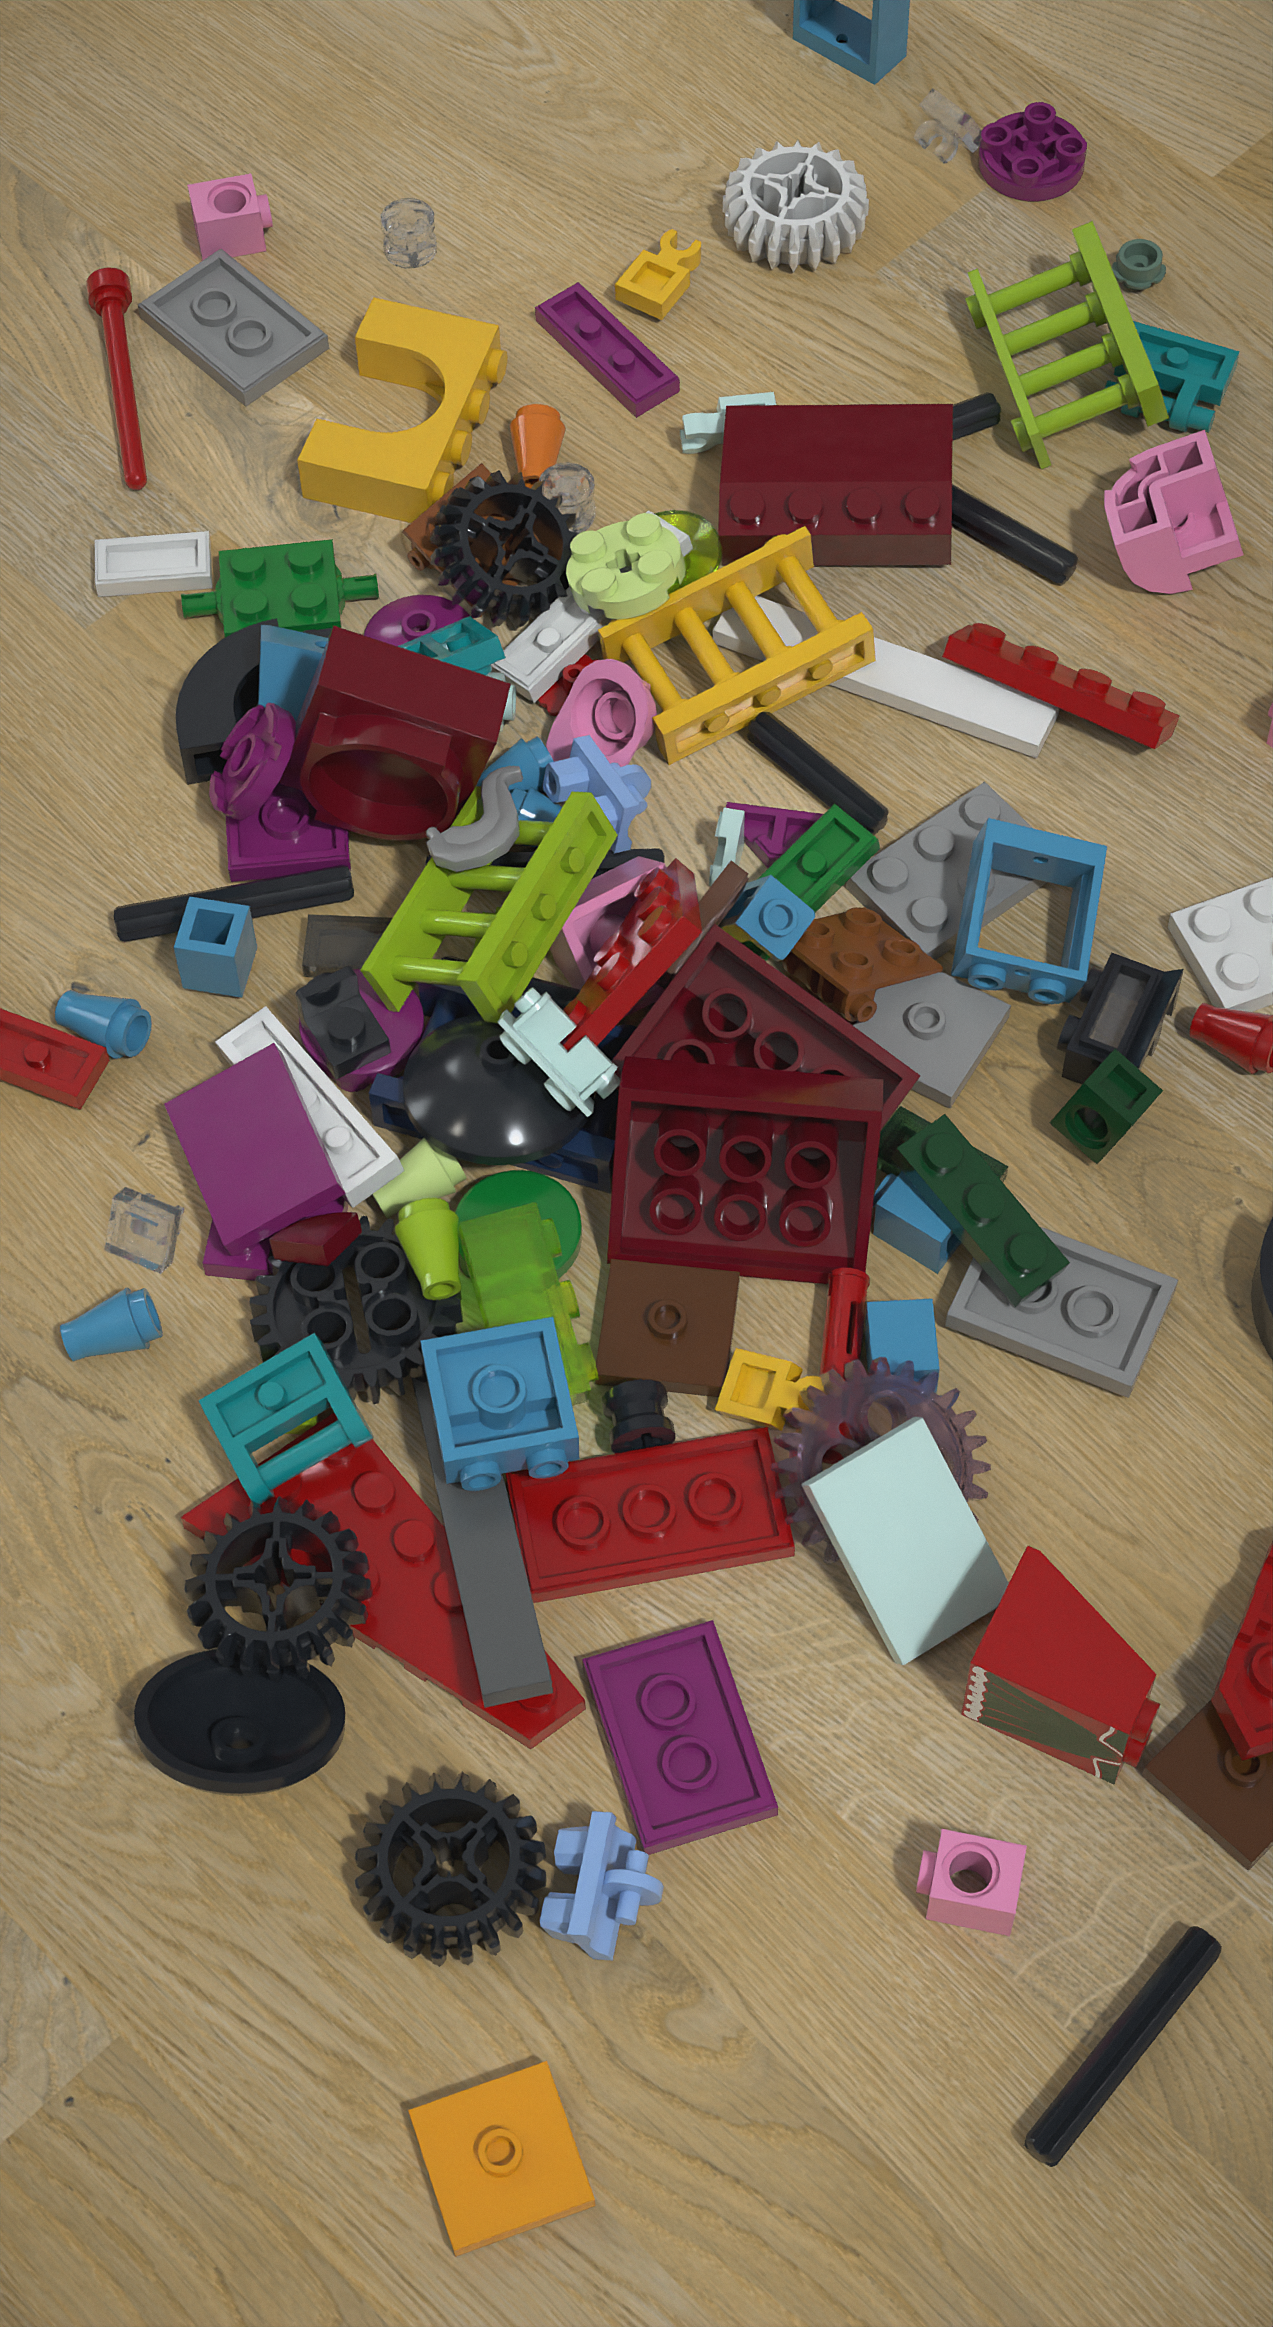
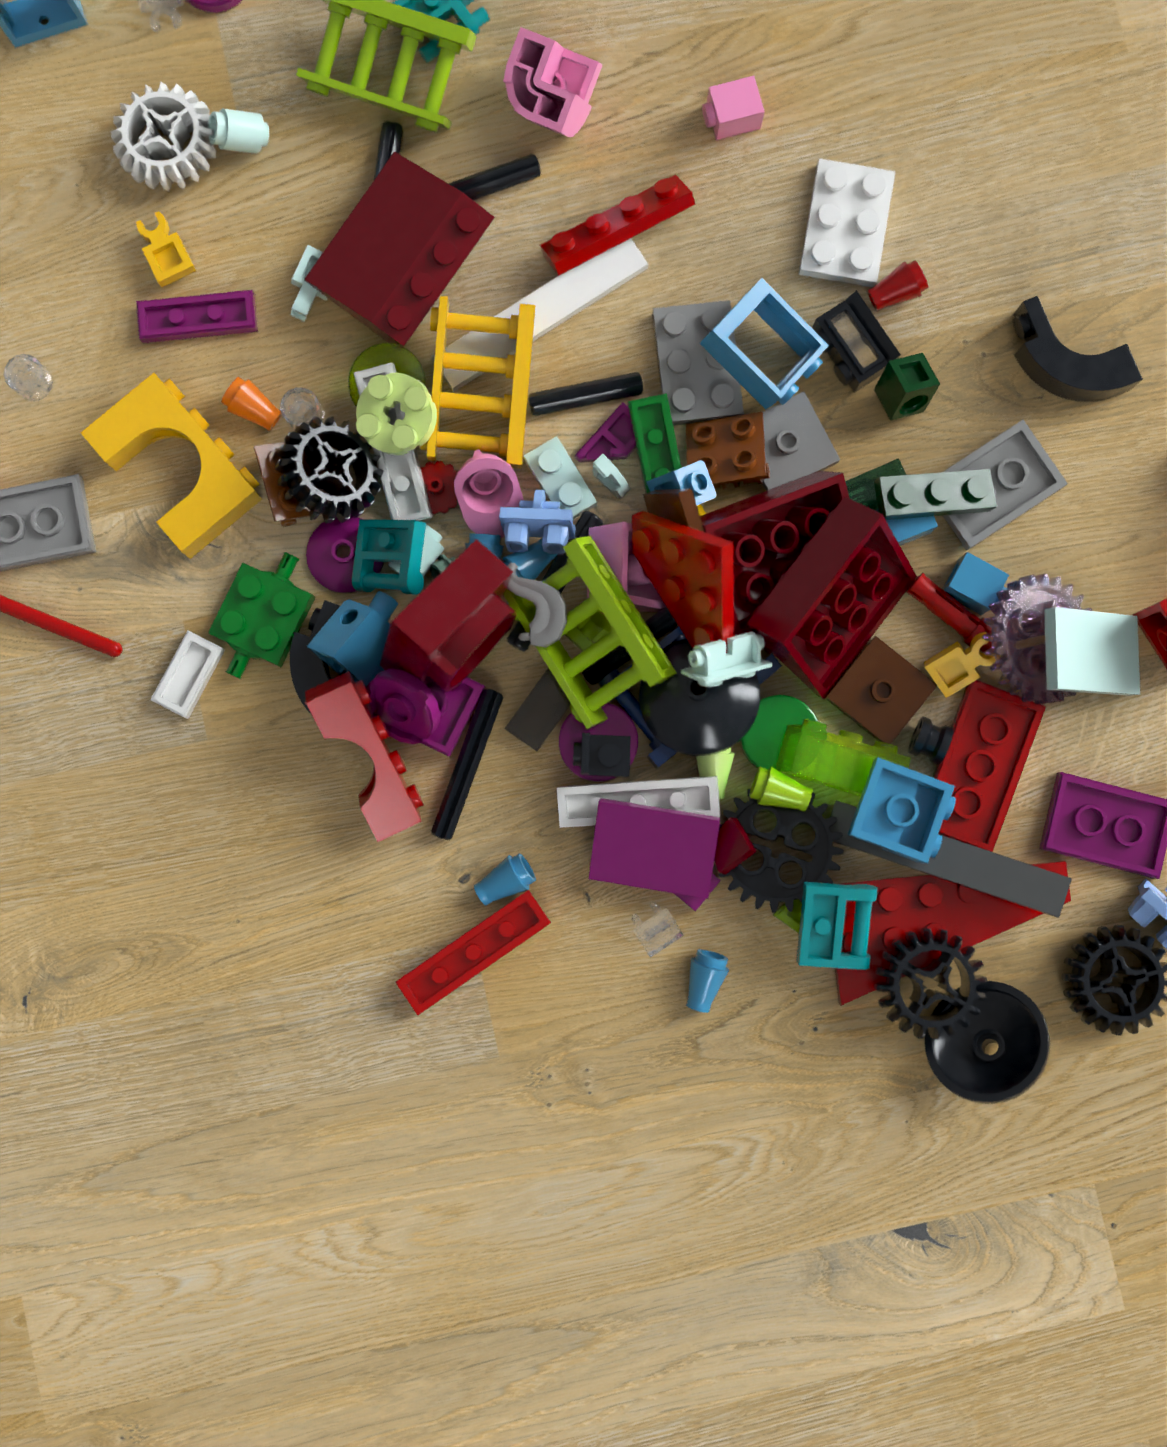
camera: 60 degrees left, 25 degrees up
dark azure brick [173,897,257,998] -> none
none -> light aqua brick [208,108,269,154]
none -> arch [305,671,424,842]
none -> light aqua plate [524,436,597,519]

